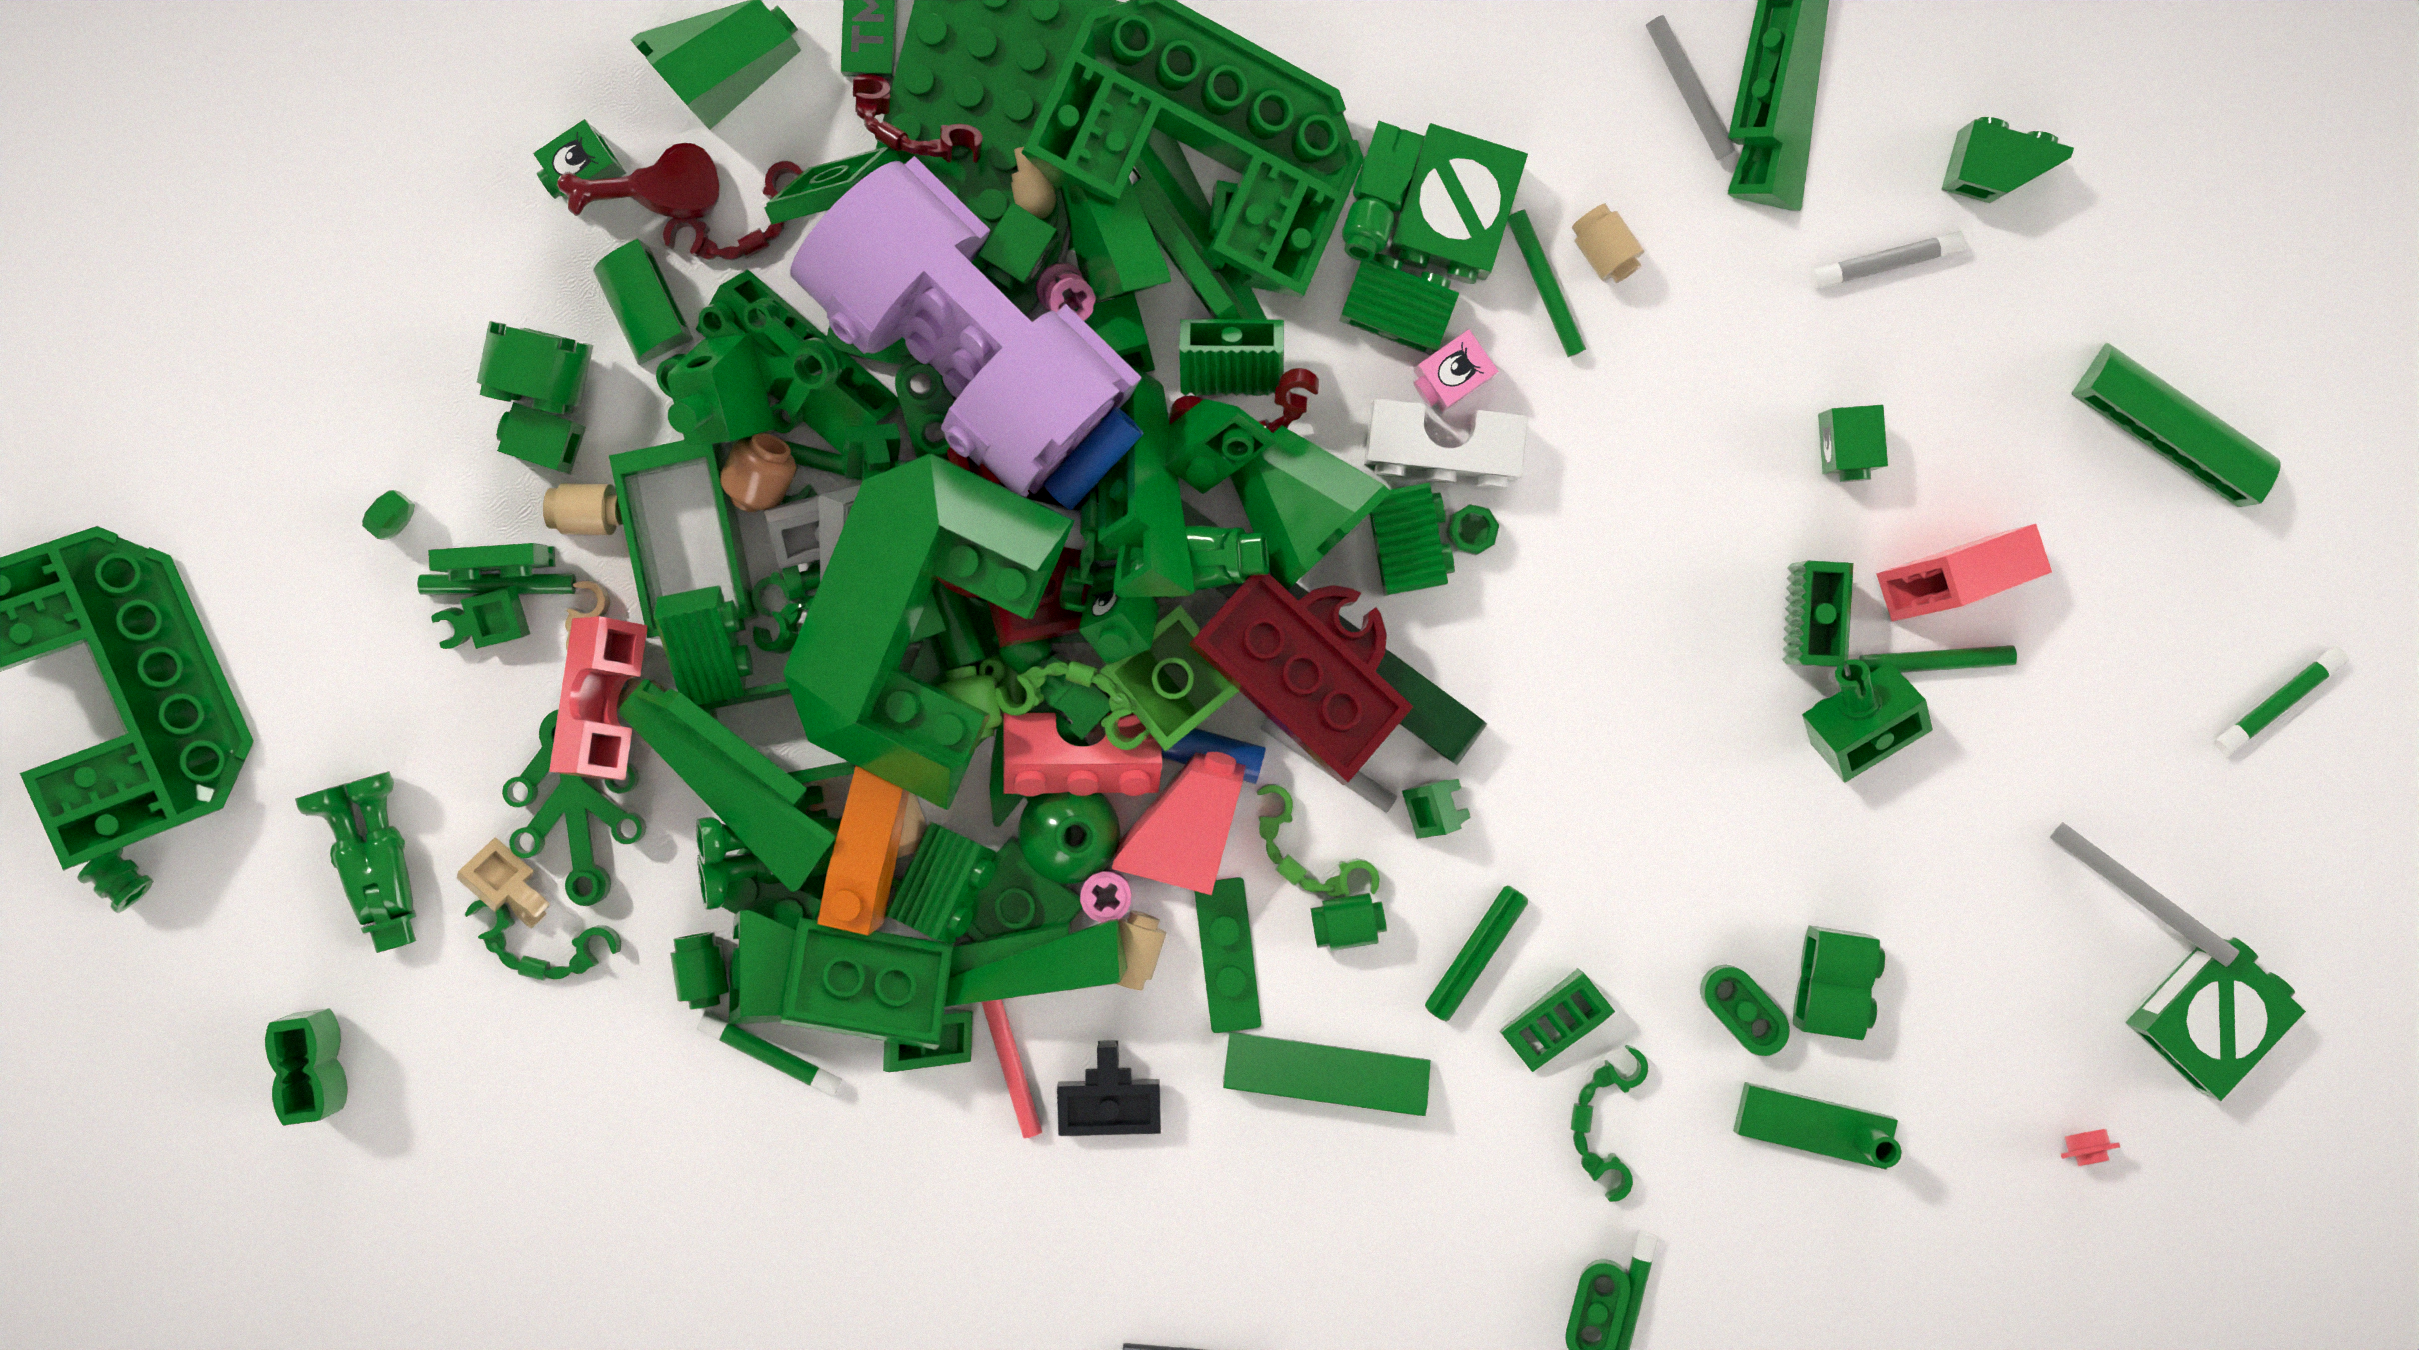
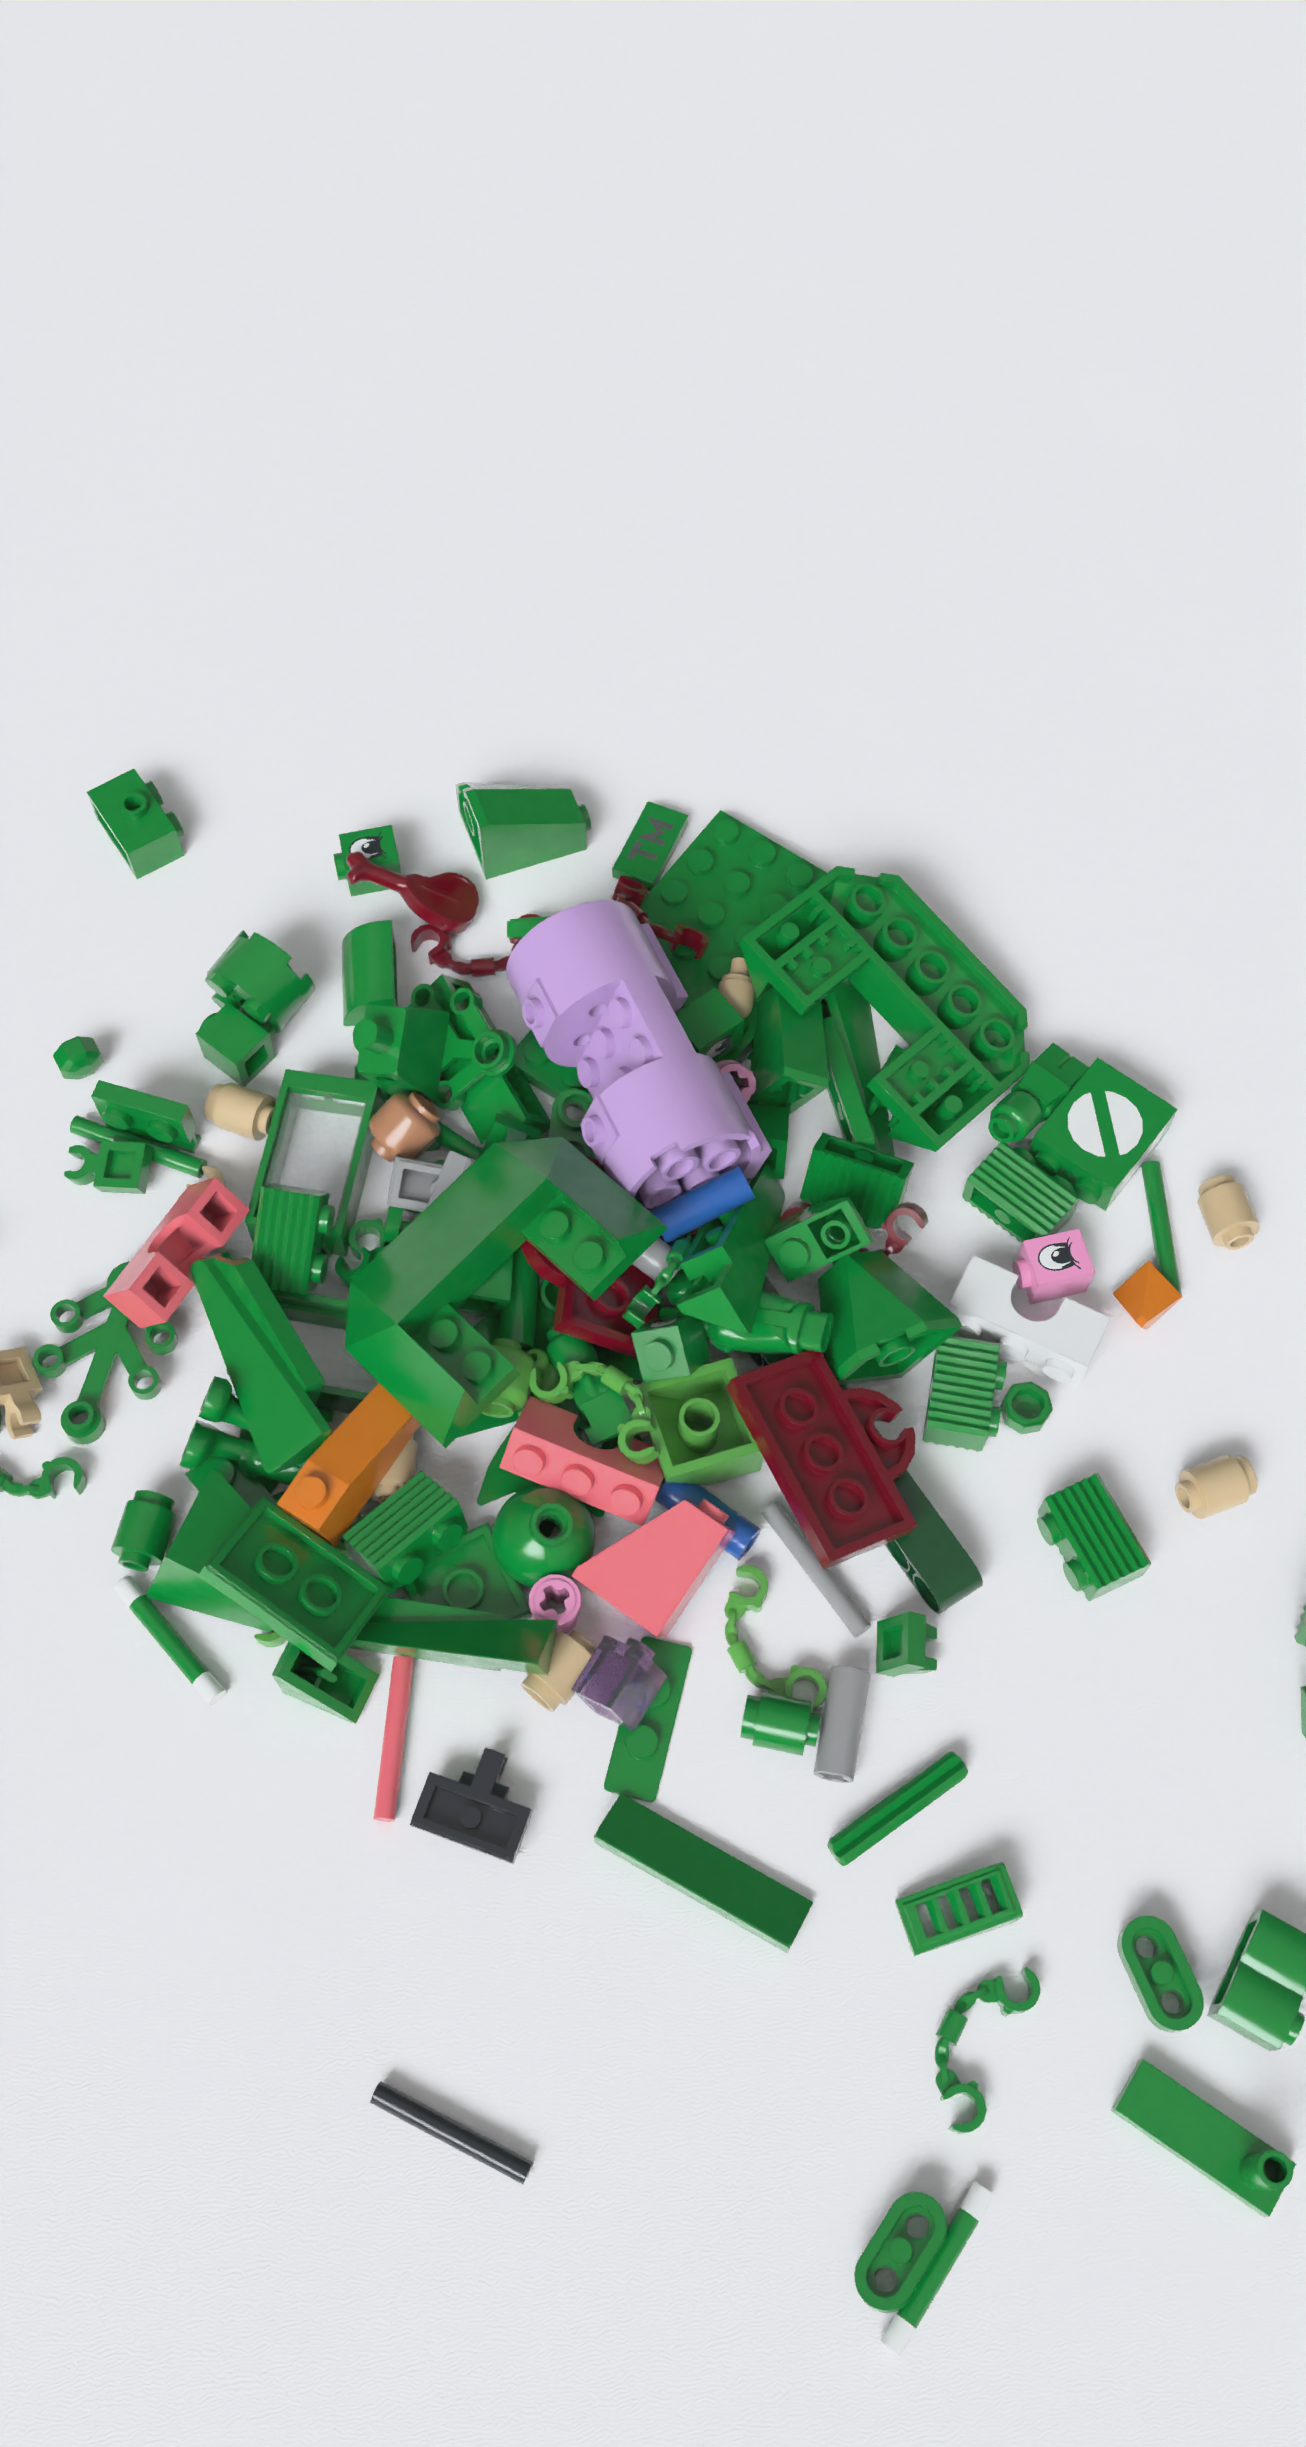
camera: 20 degrees right, 25 degrees down
none -> green brick [87,768,185,880]
none -> clear purple brick [571,1635,667,1732]
none -> light grey piece [813,1666,871,1783]
none -> green brick [1037,1473,1152,1602]
none -> orange slope [1112,1260,1183,1330]
none -> tan brick [1175,1454,1258,1519]

